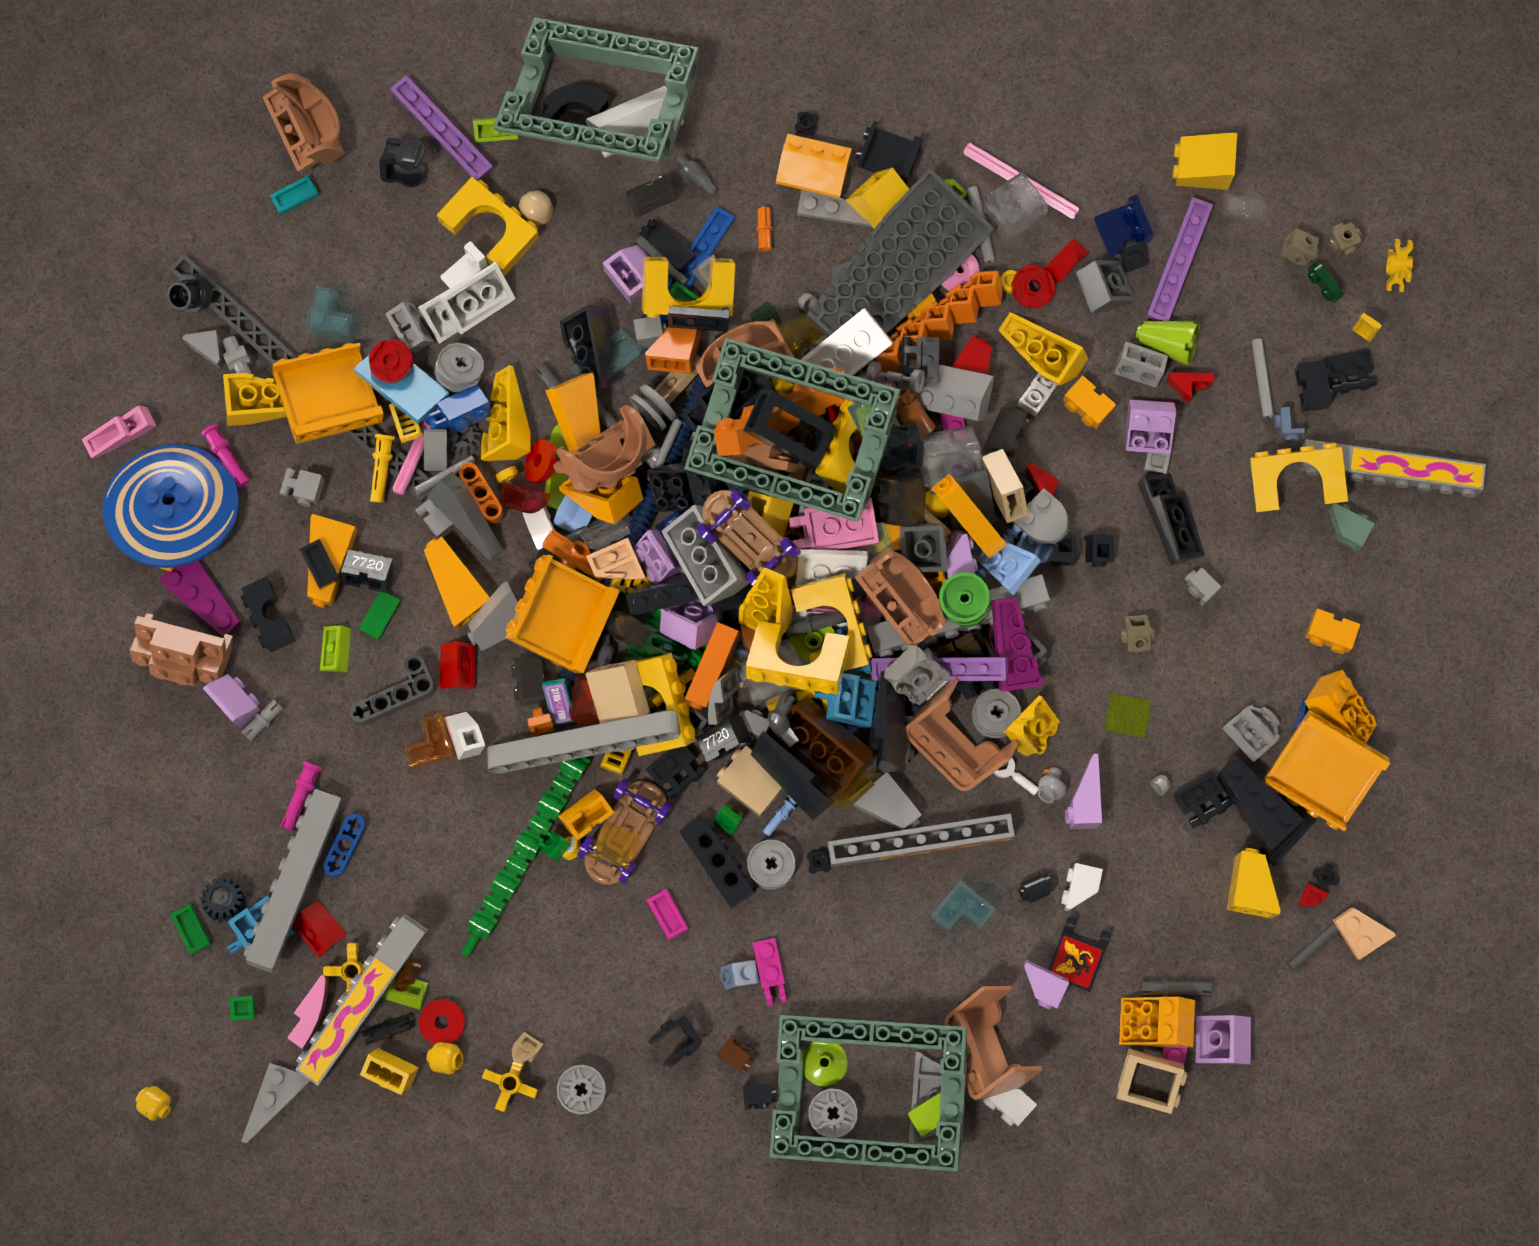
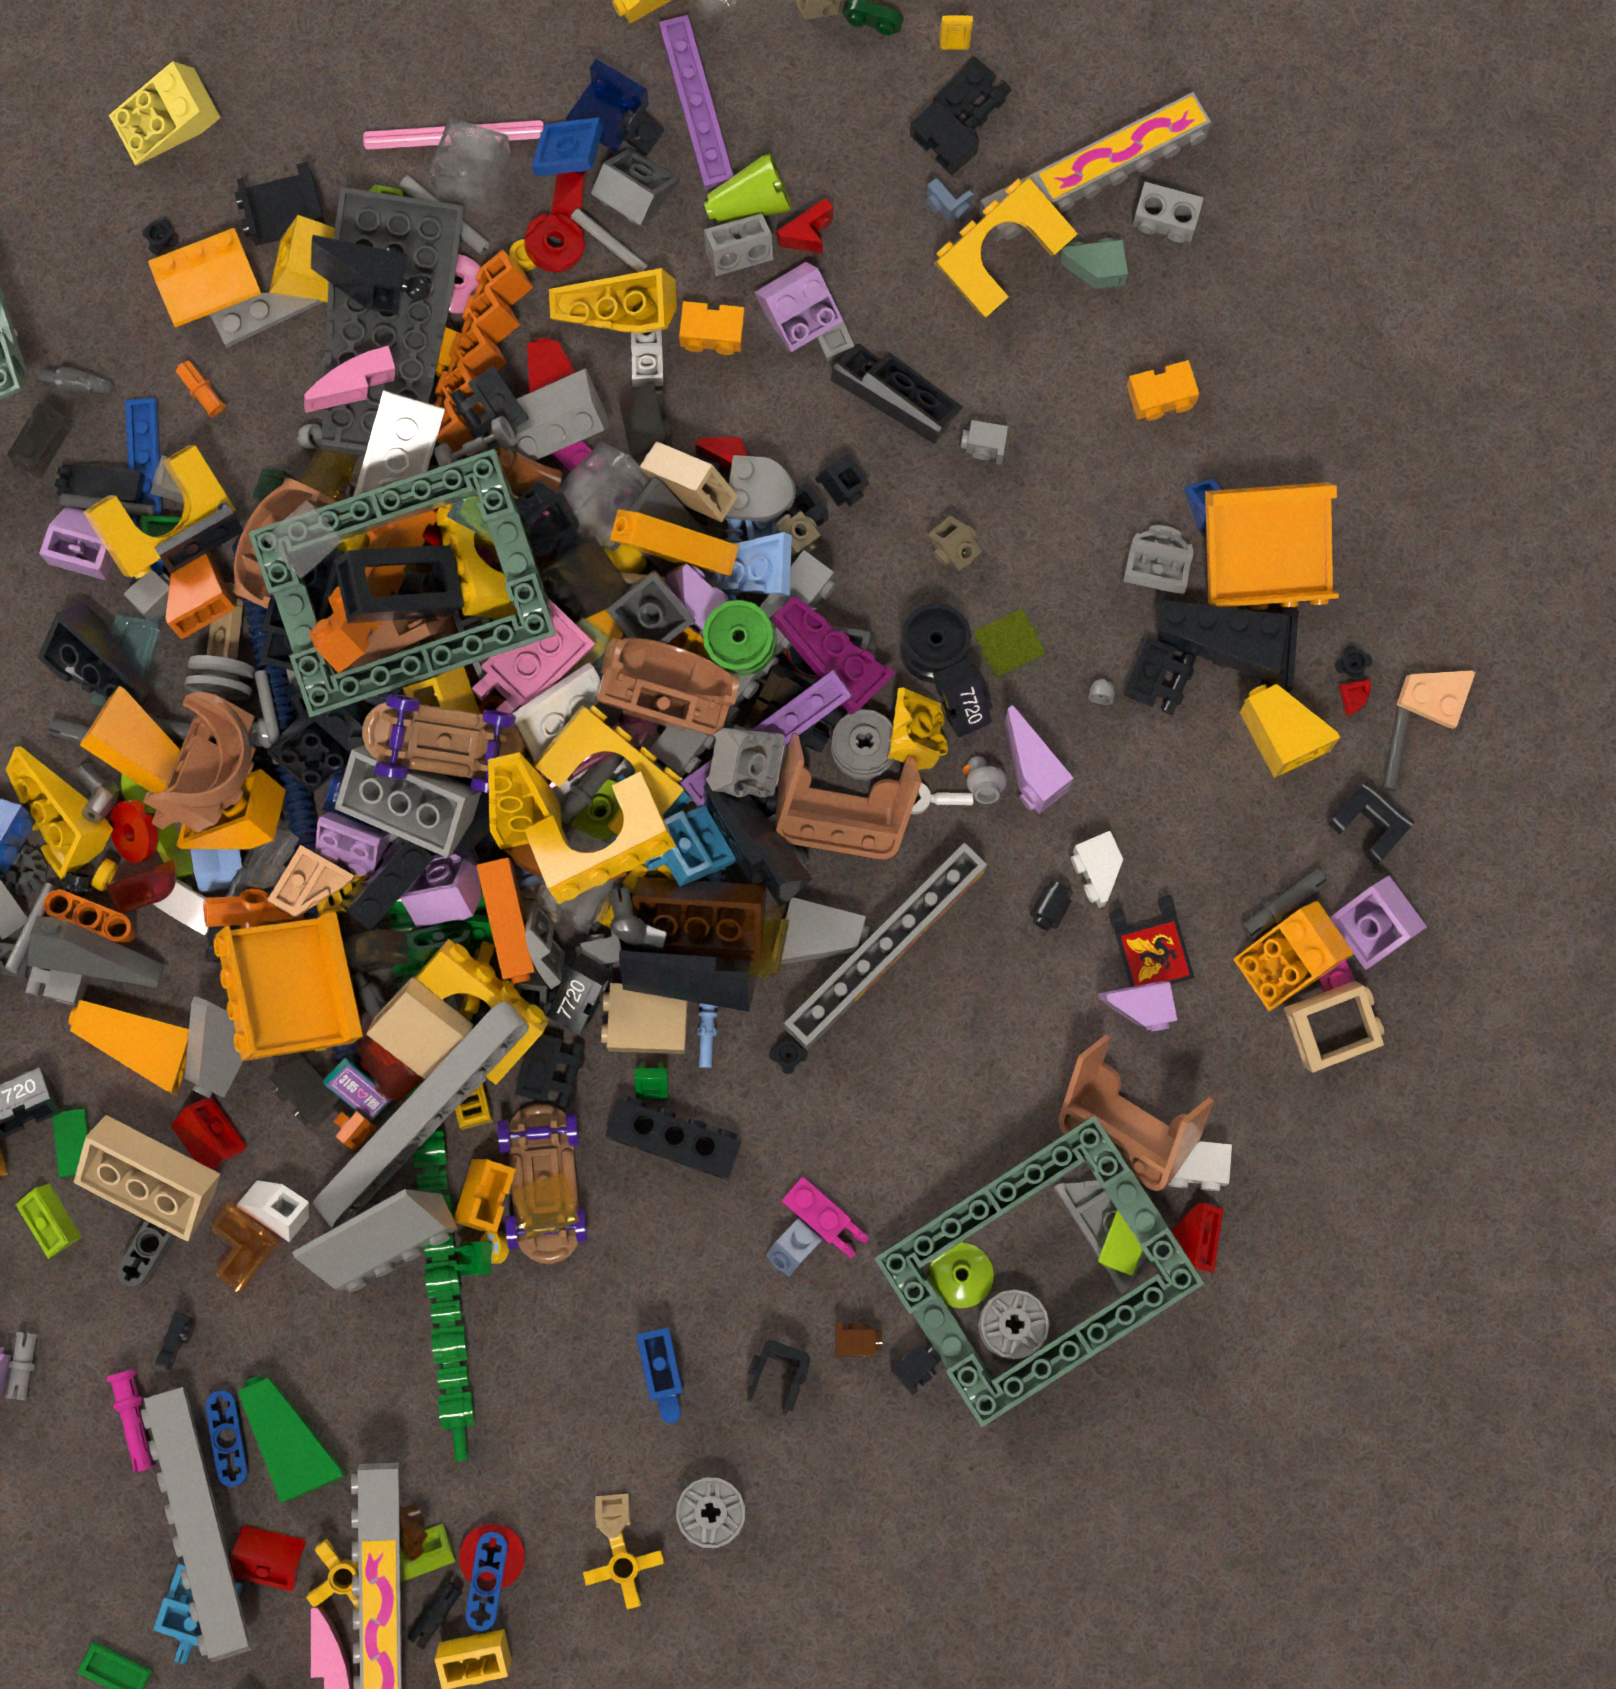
camera: 40 degrees left, 0 degrees up
black wheel [201,878,245,923] -> none
yellow head [427,1042,463,1075] -> none
dark pink tile [647,889,689,940] -> none
light grey wheel [747,840,795,890] -> none
clear light blue brick [930,880,996,933] -> none
light grey piece [1251,339,1274,418] -> none
light orange slope [1304,670,1377,744] -> none
none -> black plate [60,872,94,896]
none -> tan slope [73,1115,220,1242]
none -> flat silver arm [75,763,119,824]
none -> light yellow slope [109,61,221,165]
none -> black plate [155,1312,195,1370]
none -> green slope [237,1375,347,1503]
none -> clear piece [265,500,344,579]
none -> light grey slope [292,1189,458,1293]
none -> bright pink slope [304,346,395,413]
none -> black slope [311,235,431,315]
none -> blue beam [466,1532,508,1631]
none -> blue plate [532,117,603,177]
none -> light grey bar [570,208,649,273]
none -> blue brick [636,1327,684,1424]
none -> dark tan brick [774,511,821,562]
none -> black wheel [900,603,972,683]
none -> black brick [932,659,993,738]
none -> light grey brick [1132,182,1204,243]
none -> red slope [1171,1202,1224,1273]
none -> black connector [1328,781,1415,866]

